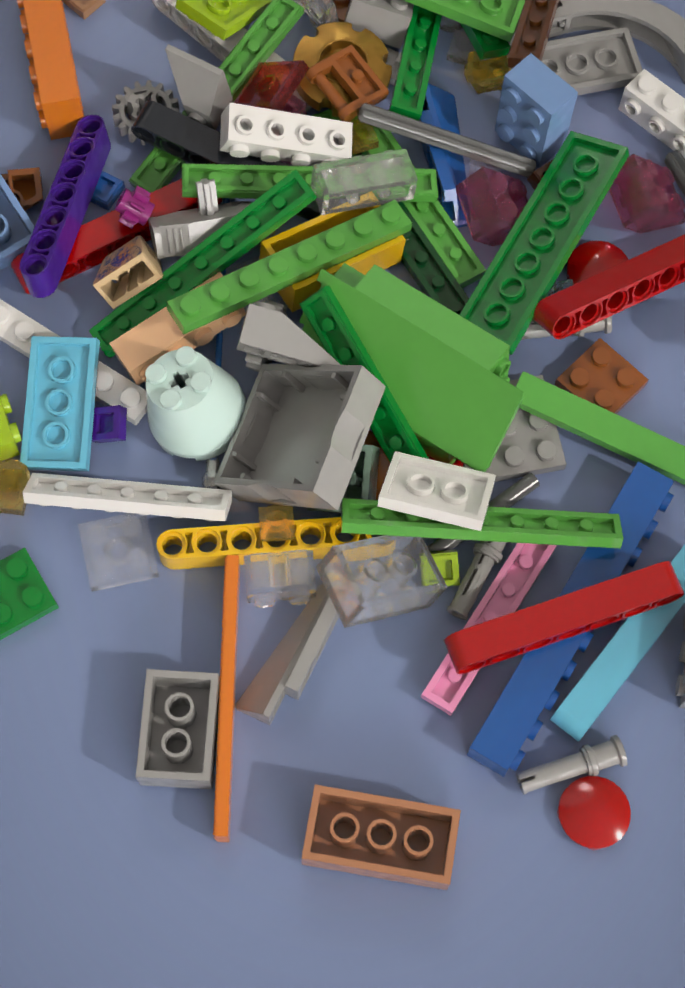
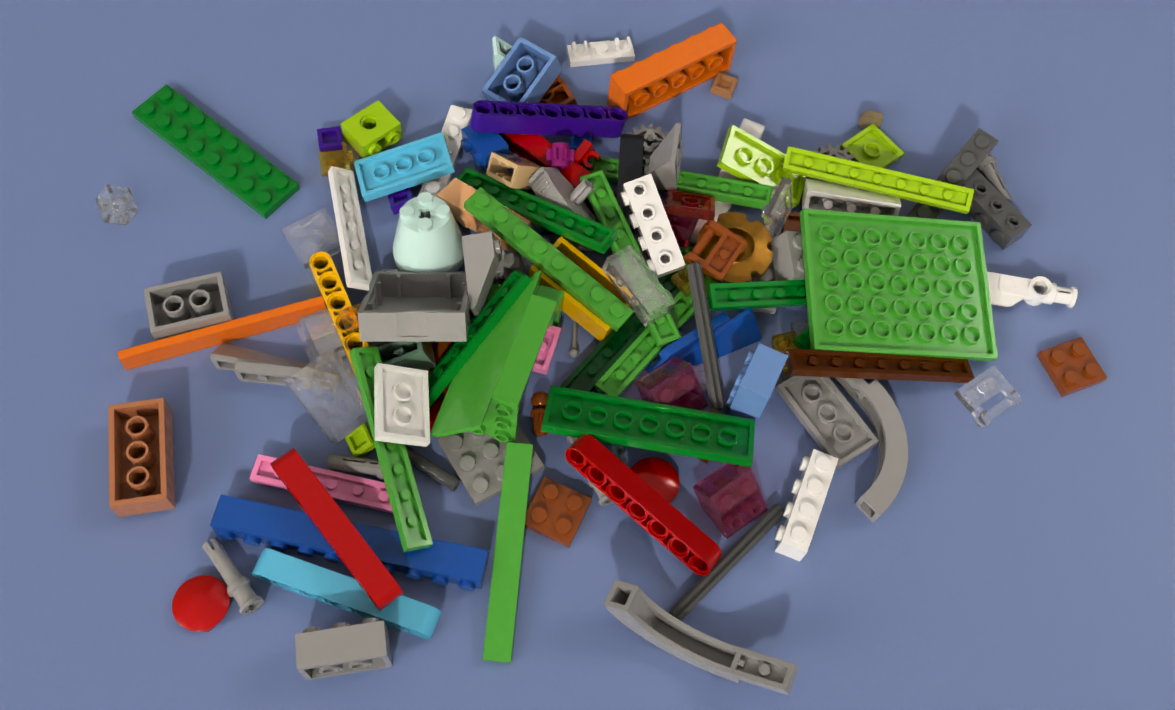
camera: 65 degrees right, 5 degrees down
none -> blue brick [461,125,510,172]
none -> red tile [574,139,601,170]

